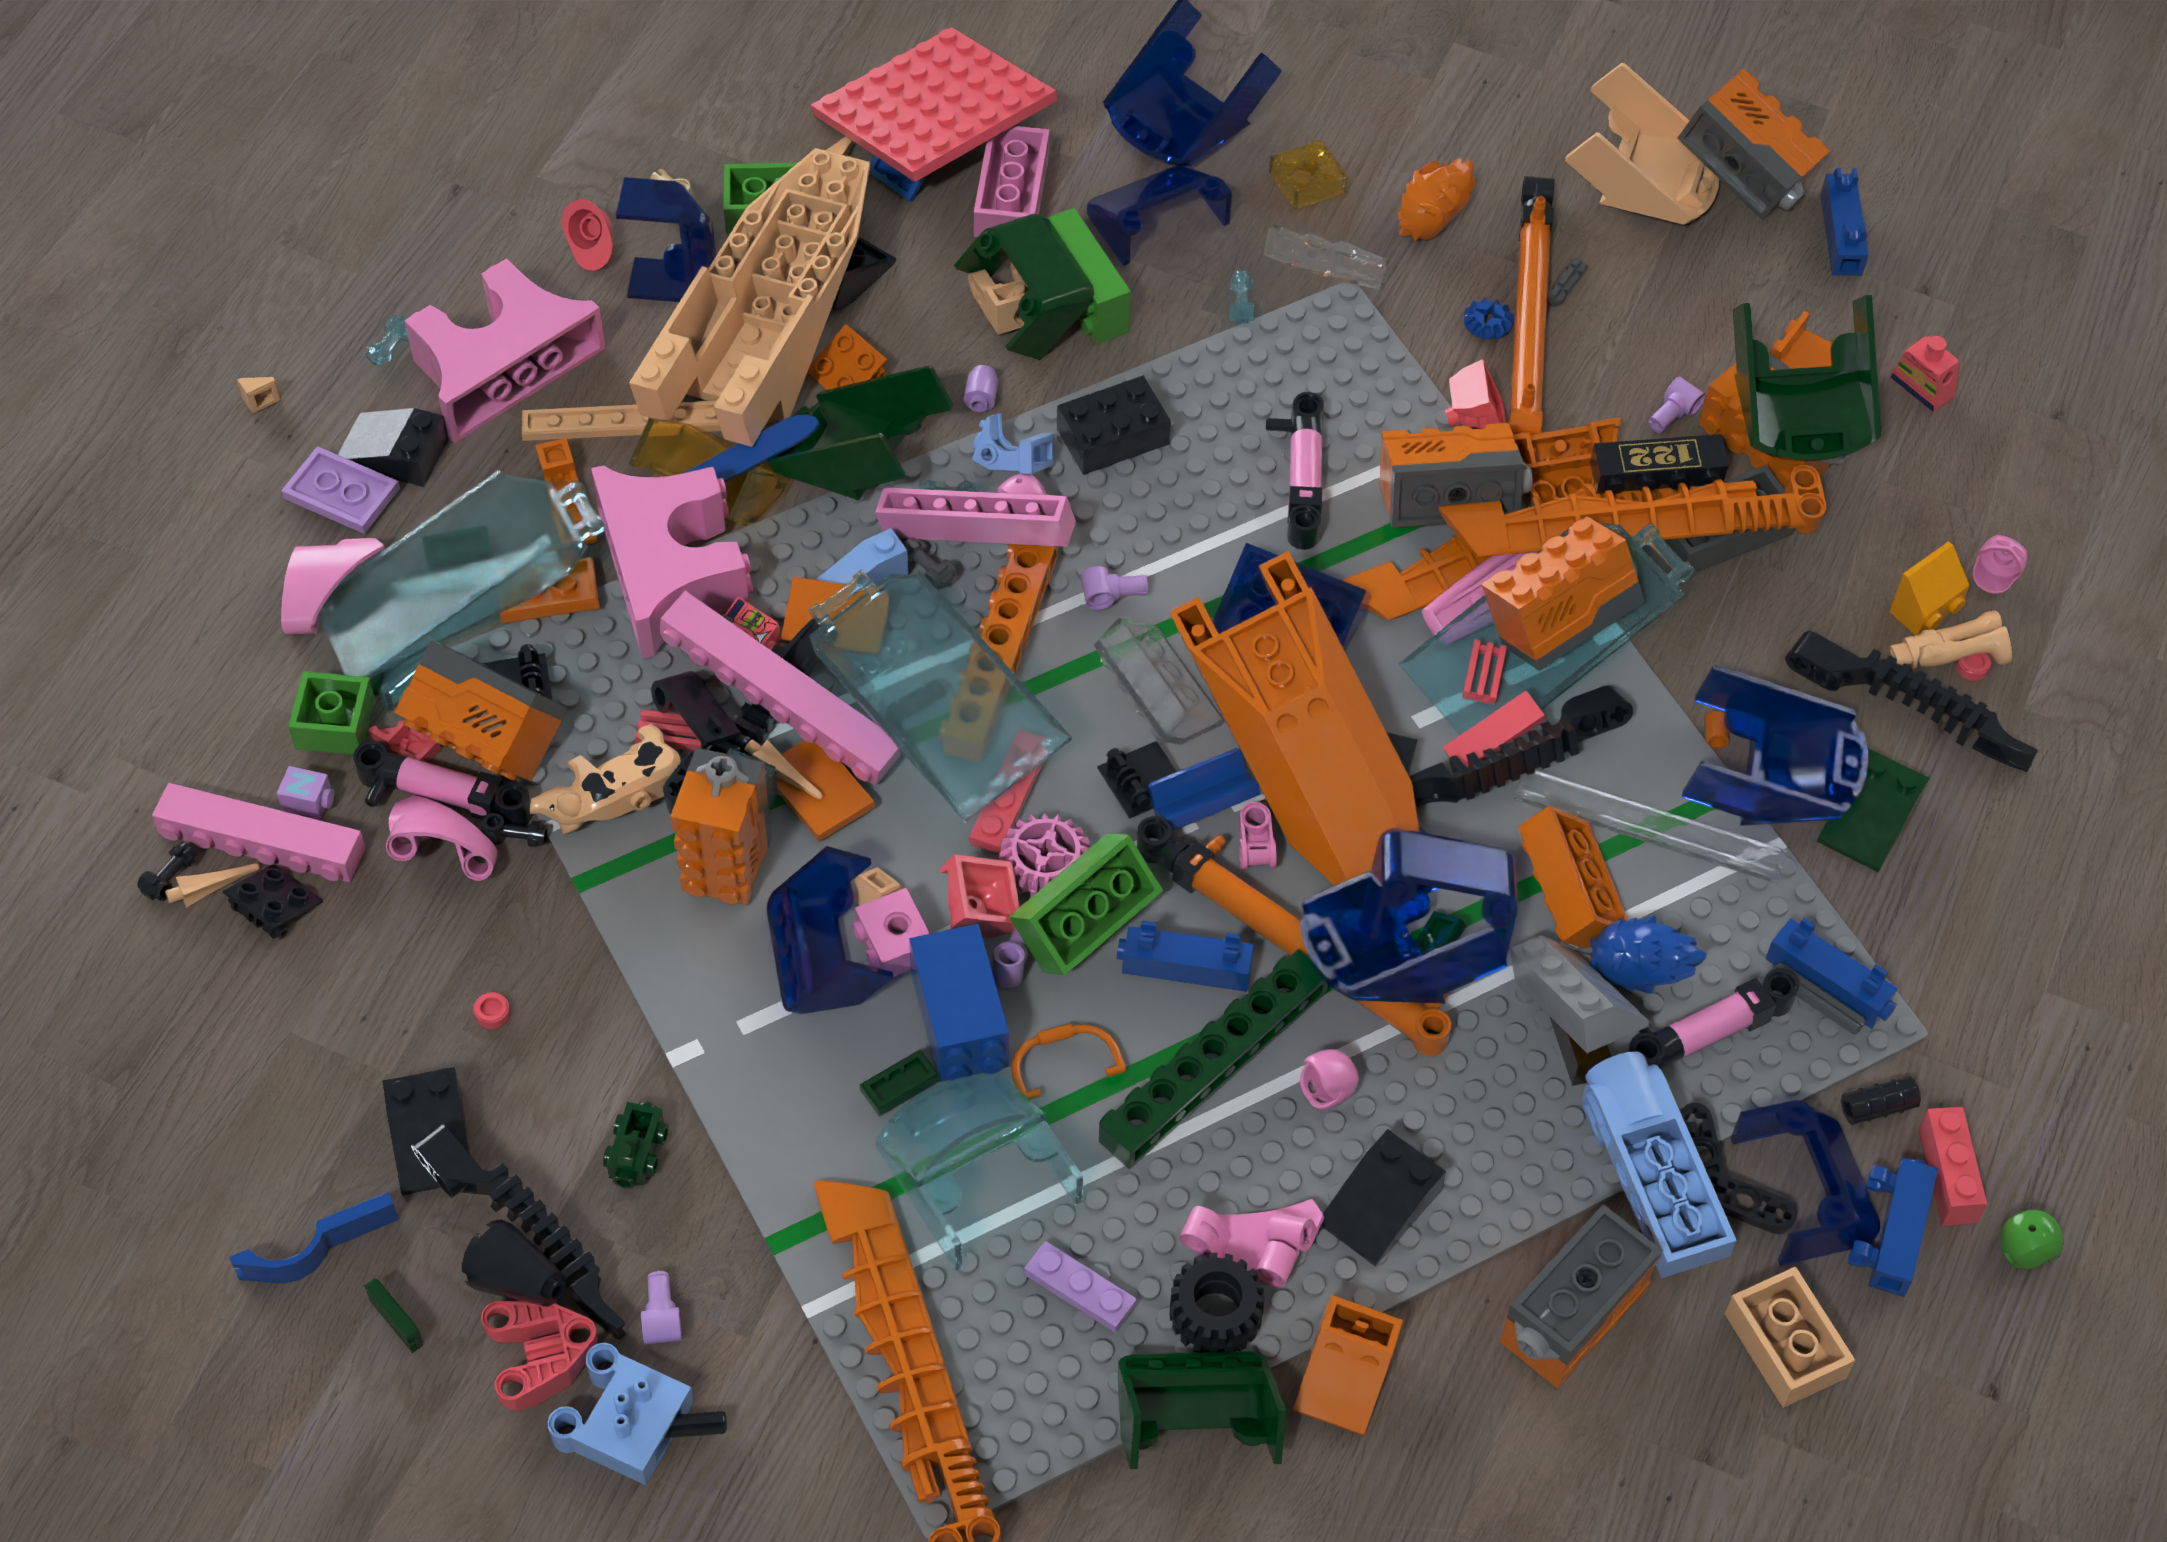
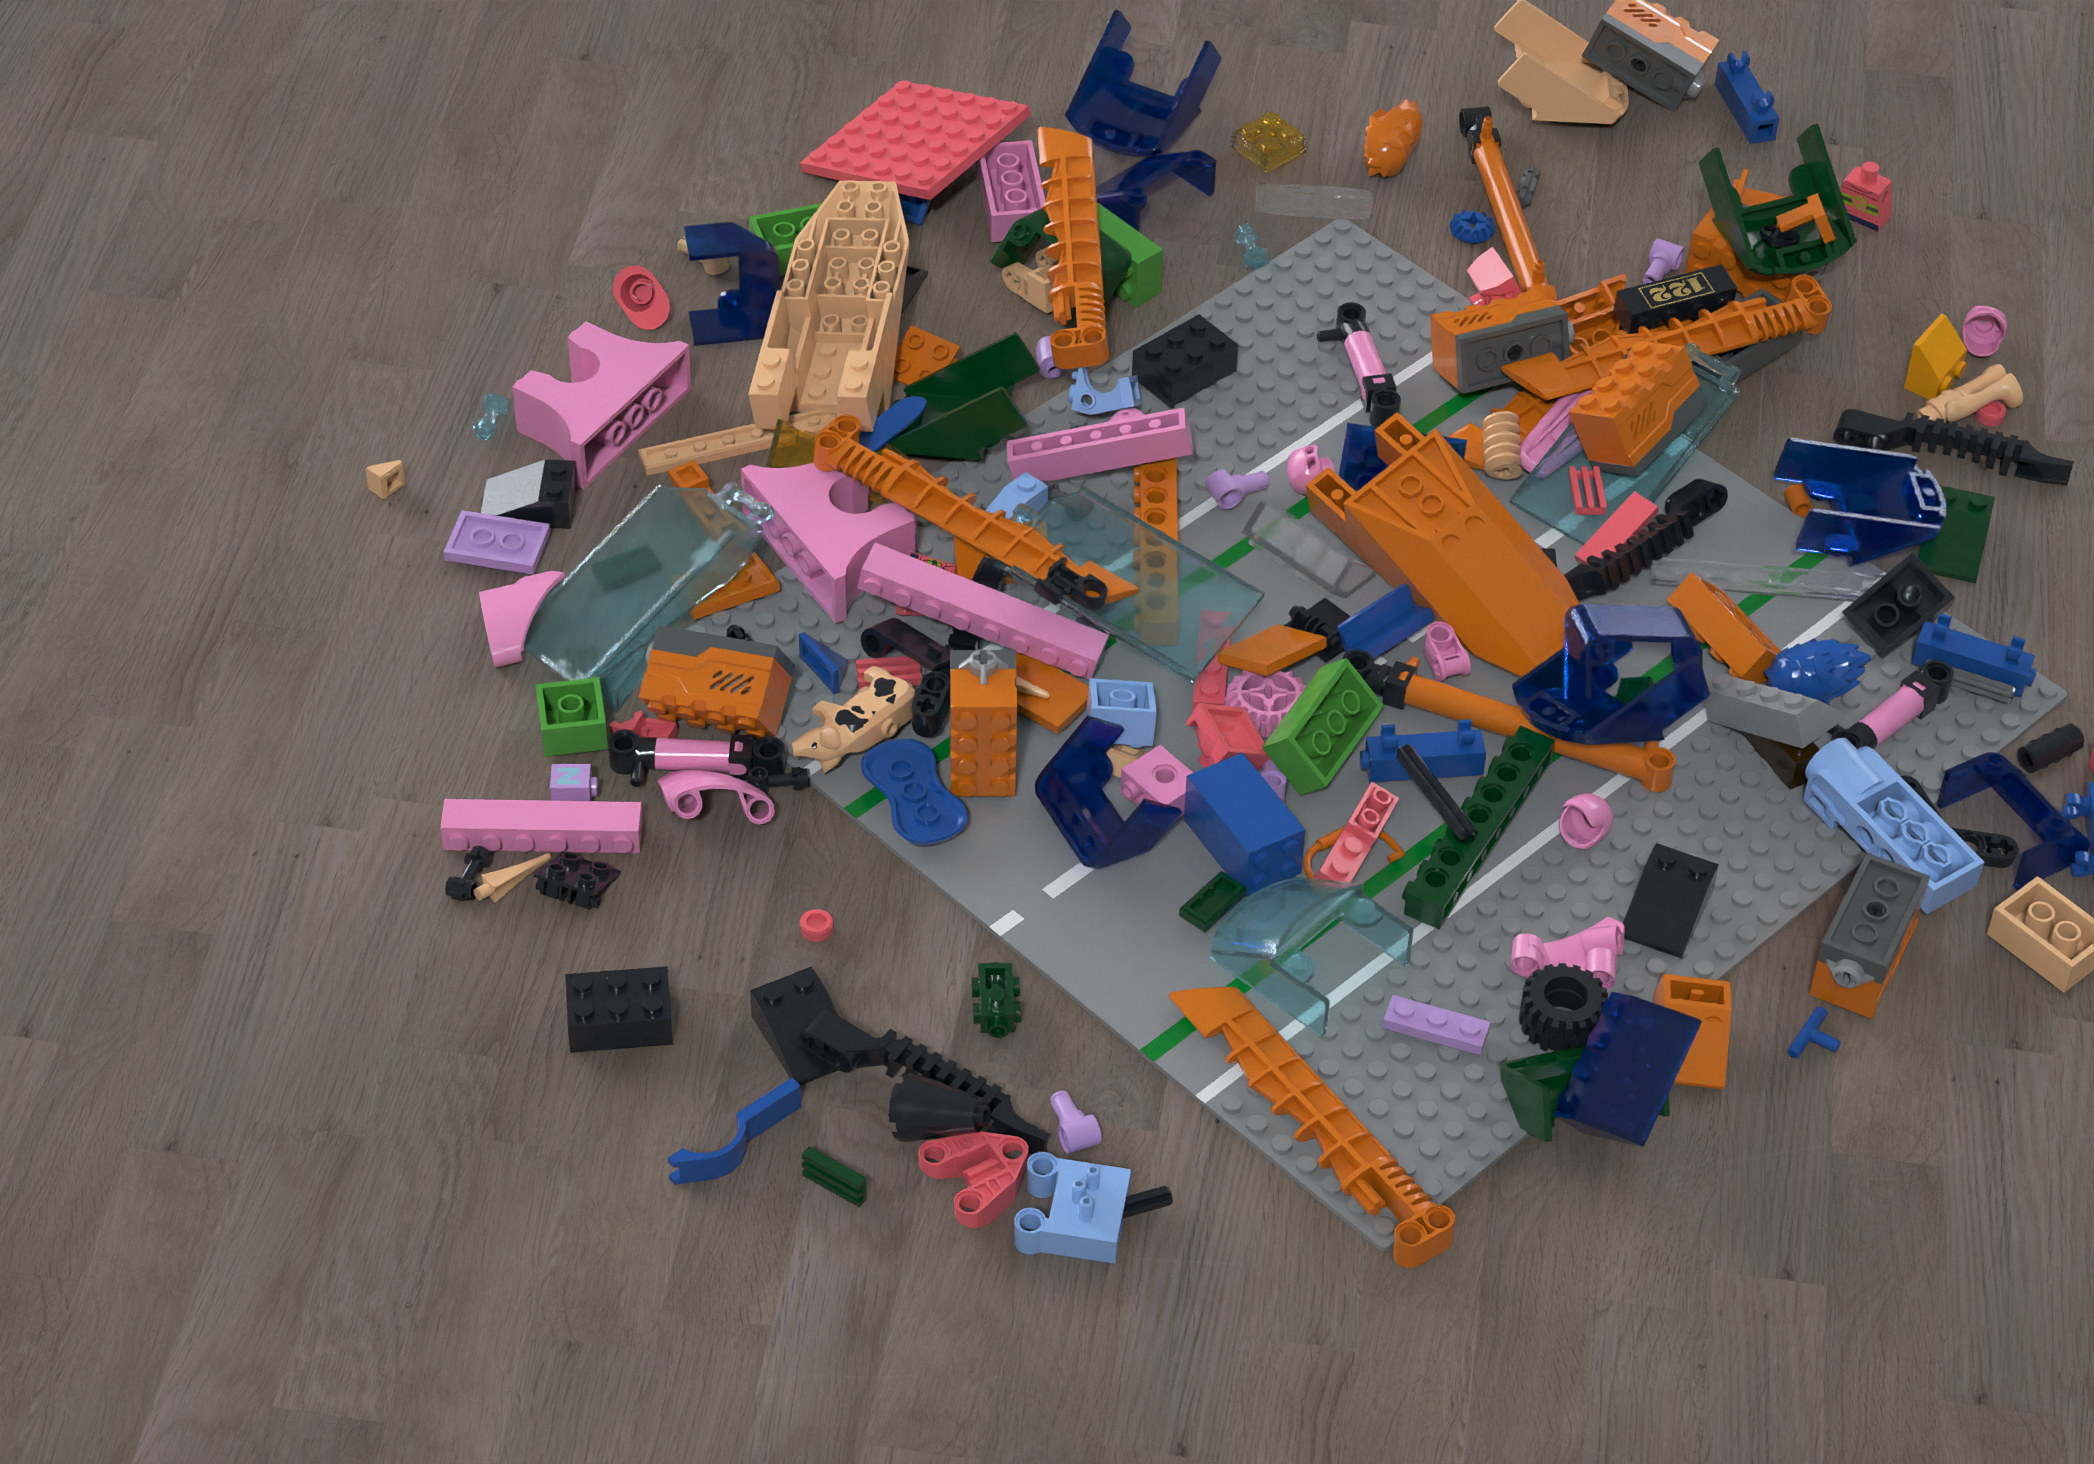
camera: 15 degrees left, 10 degrees down
none -> black brick [565,966,673,1053]
none -> blue slope [799,632,848,694]
none -> orange piece [813,414,1140,608]
none -> blue plate [861,739,968,846]
none -> black piece [1034,557,1108,610]
none -> orange piece [1037,127,1110,369]
none -> light blue brick [1086,678,1157,748]
none -> orange tile [1217,624,1327,676]
none -> bright pink helmet [1286,444,1335,495]
none -> coral slope [1314,781,1399,896]
none -> black axle [1396,744,1475,841]
none -> light nougat piece [1482,411,1523,480]
none -> clear blue slope [1553,992,1702,1147]
none -> orange piece [1759,193,1835,246]
none -> blue piece [1787,1006,1841,1058]
none -> black slope [1842,552,1955,659]

